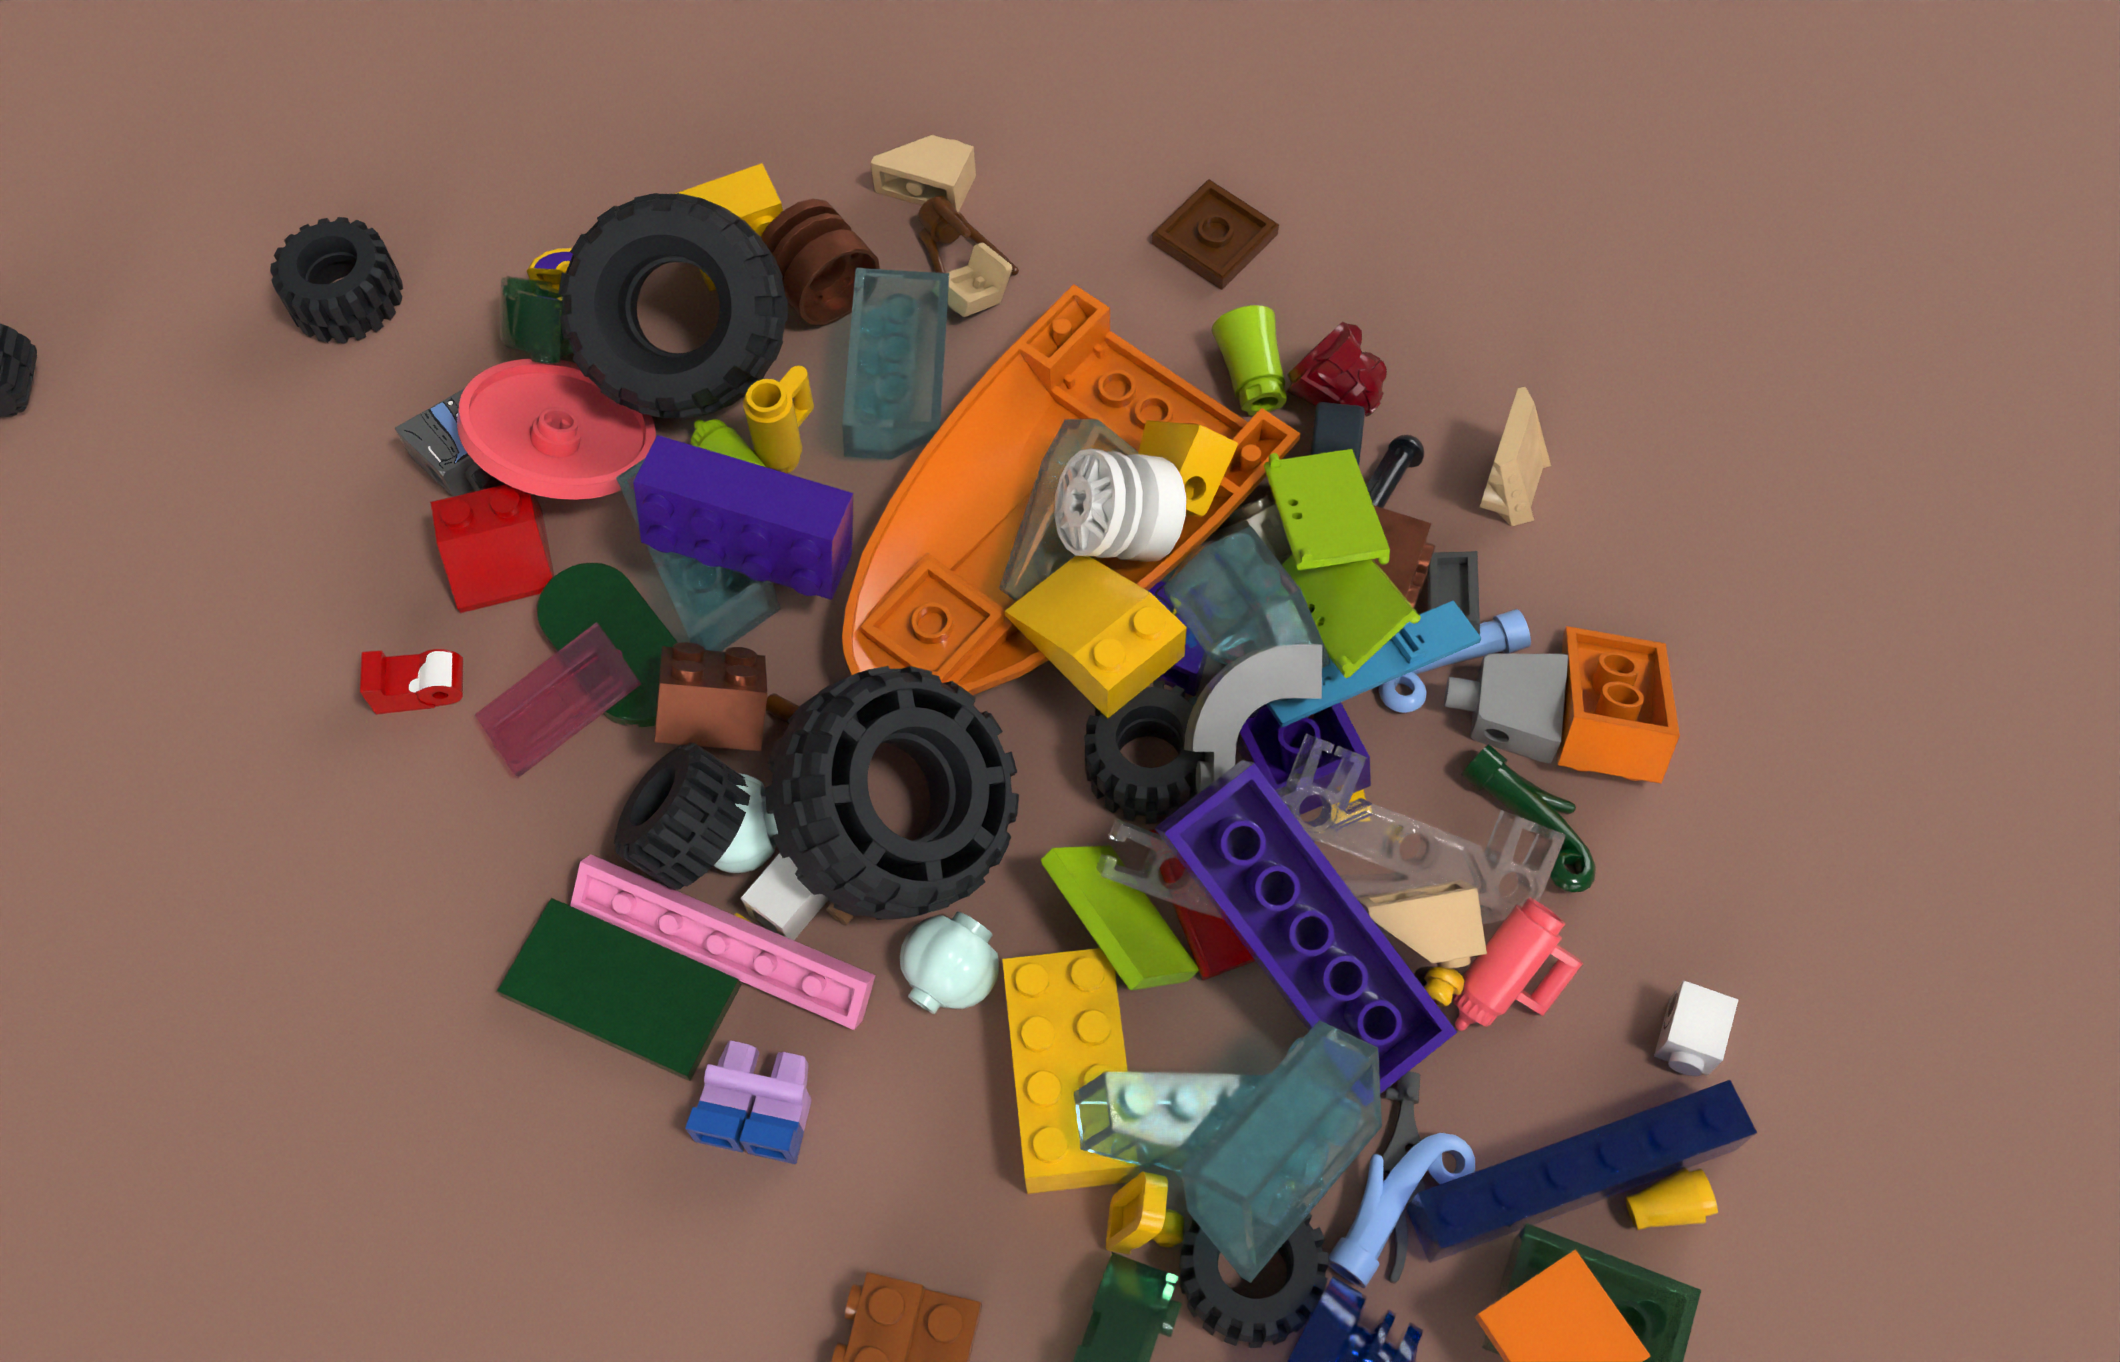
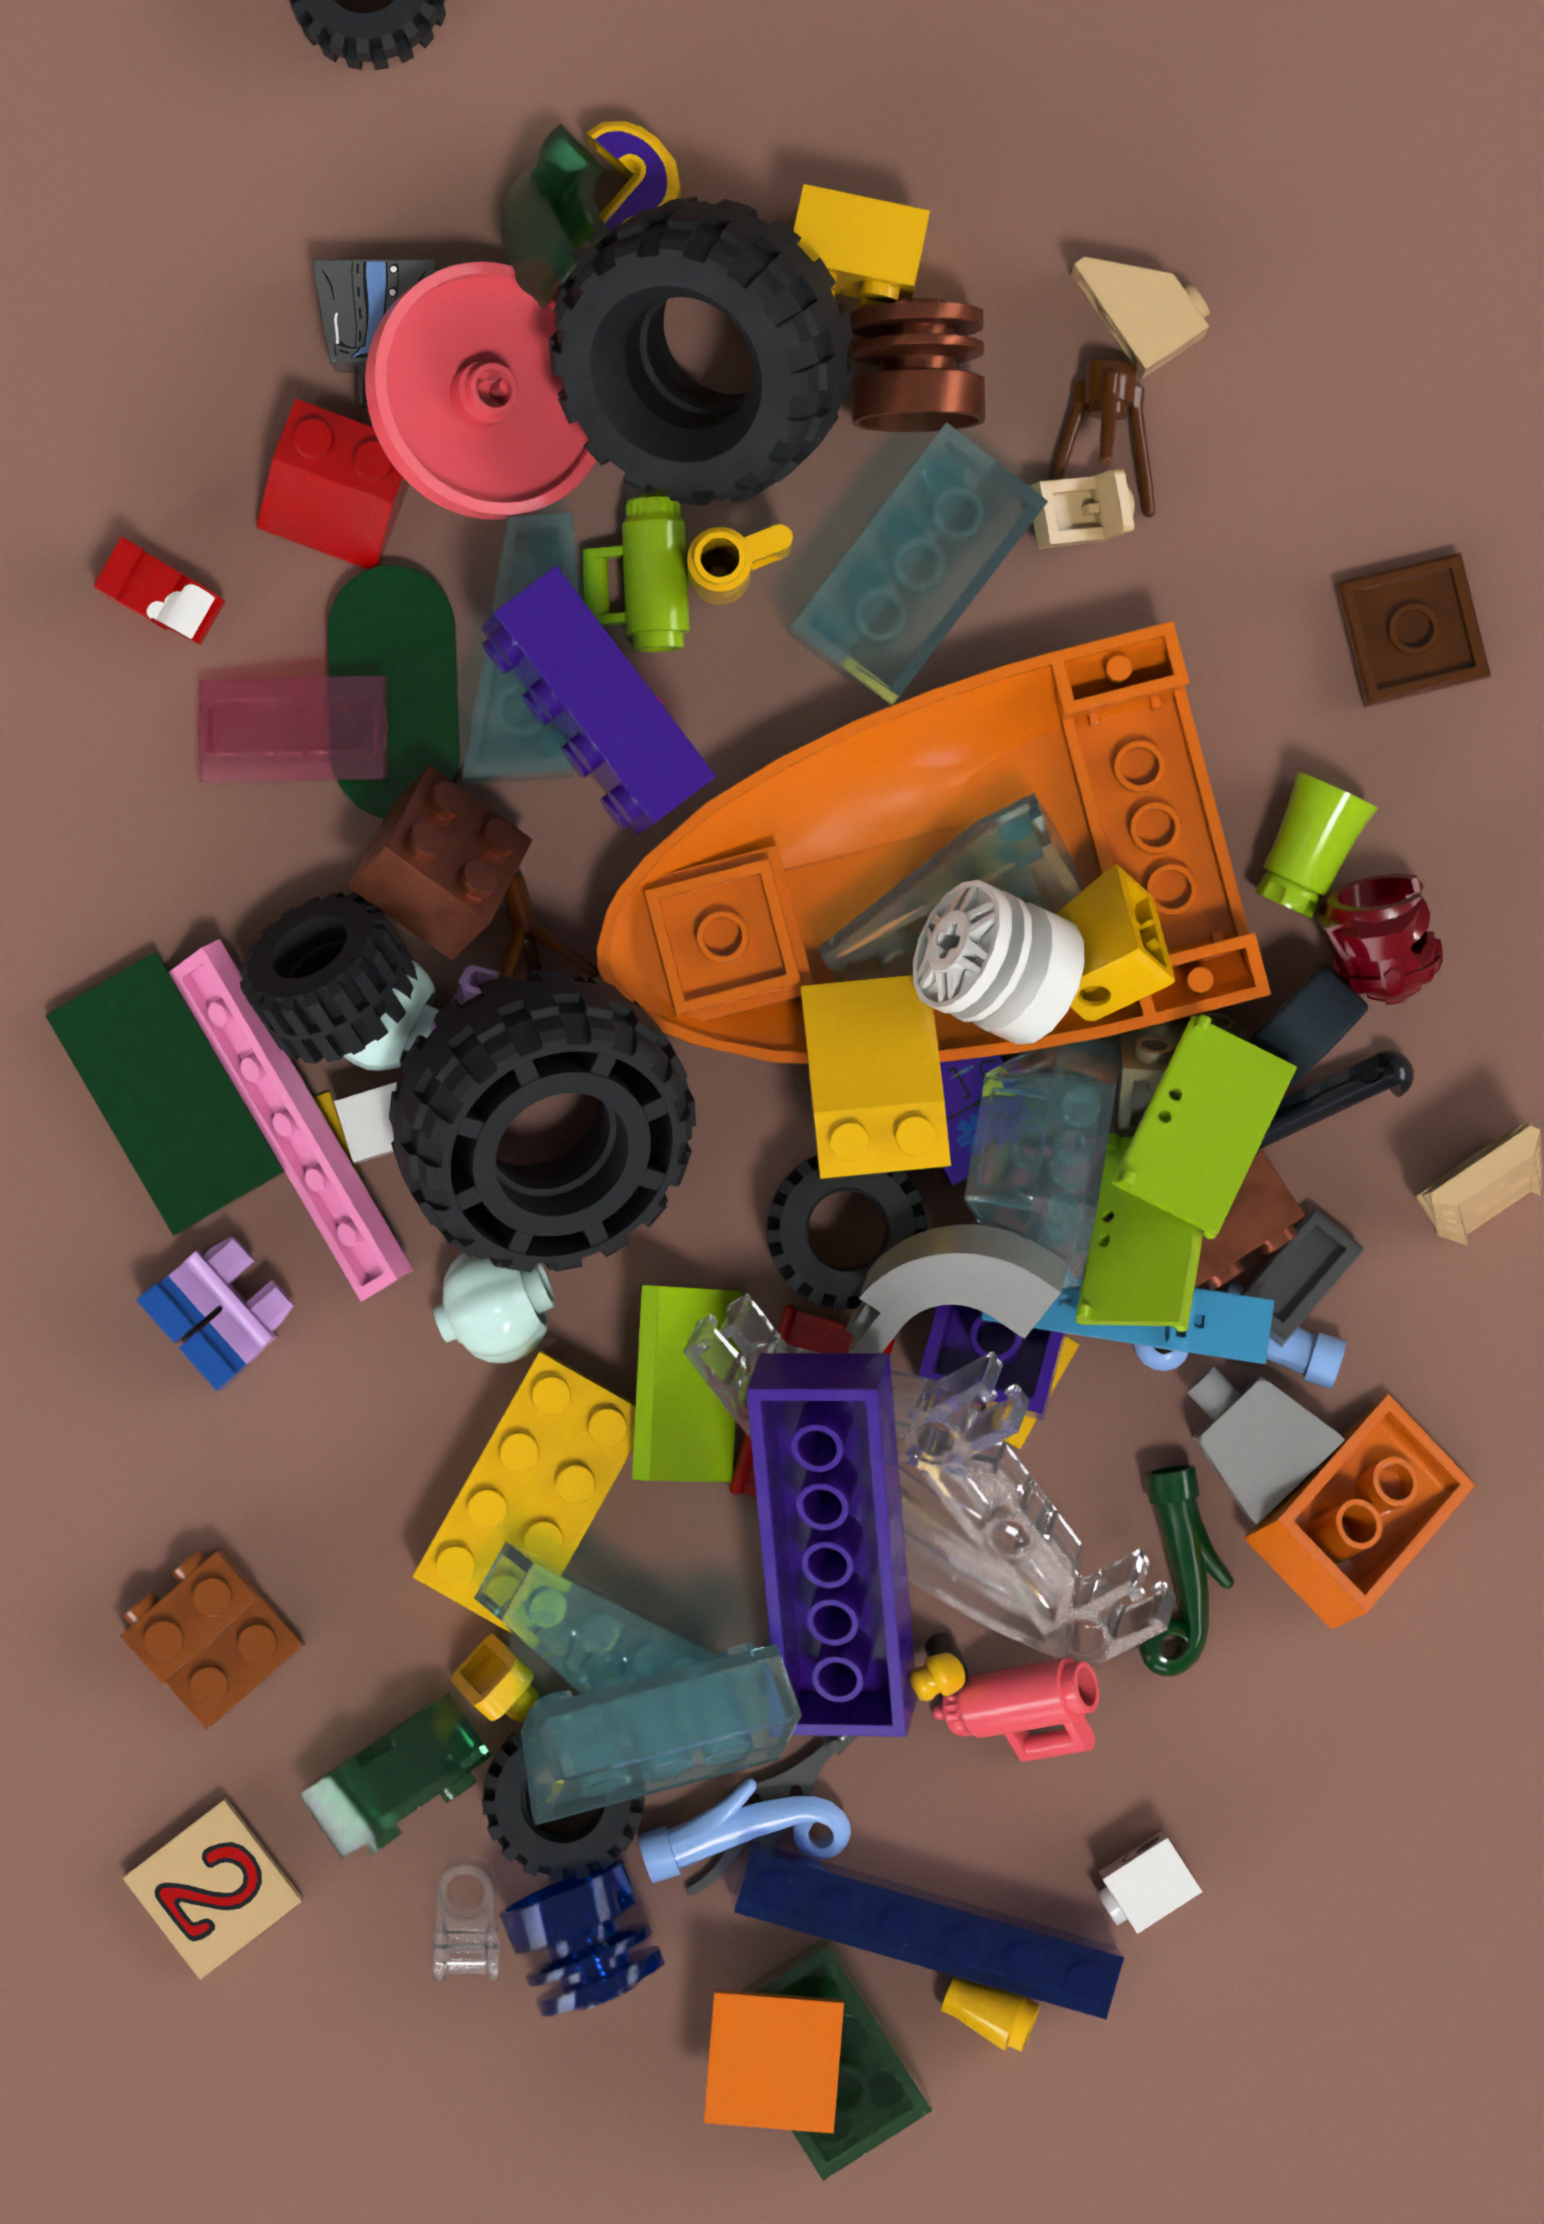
camera: 30 degrees right, 25 degrees up
tan slope [1357,880,1487,969] -> none

